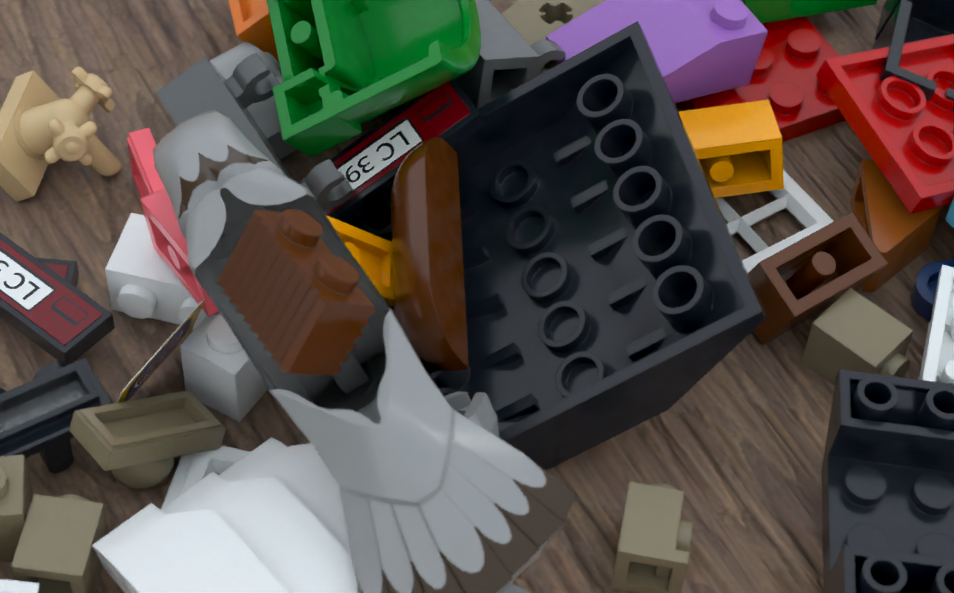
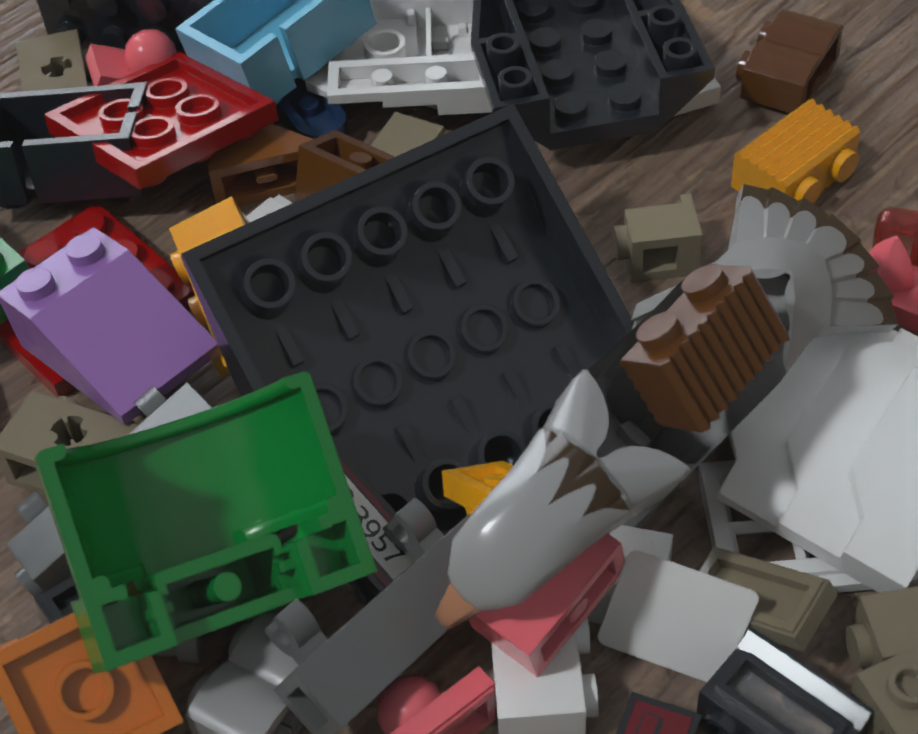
camera: 100 degrees left, 0 degrees up
reddish brown brick [391,137,469,371] -> none

